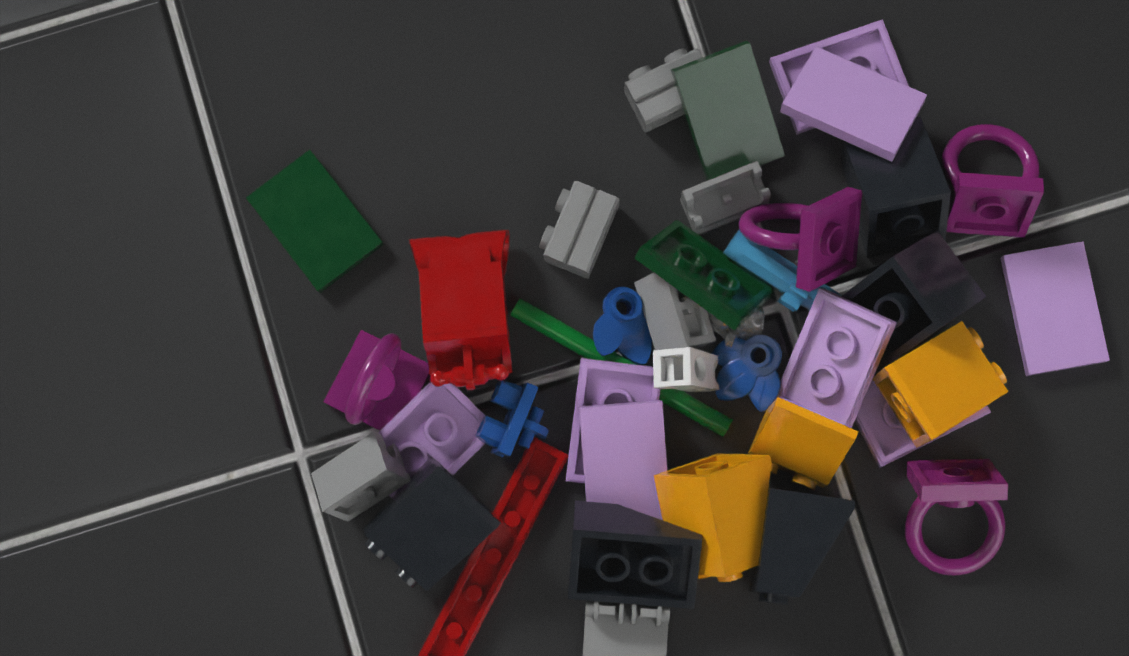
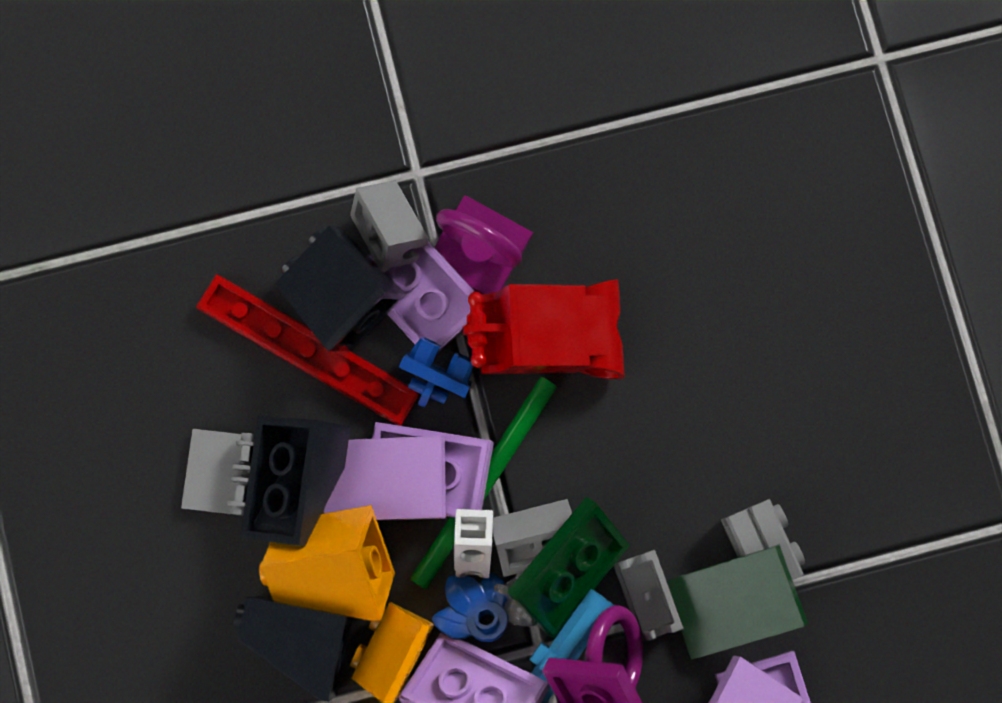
camera: 85 degrees right, 0 degrees up
dark green tile [246,149,384,293] -> none
light grey brick [539,181,620,279] -> none
blue plate [593,287,652,365] -> none

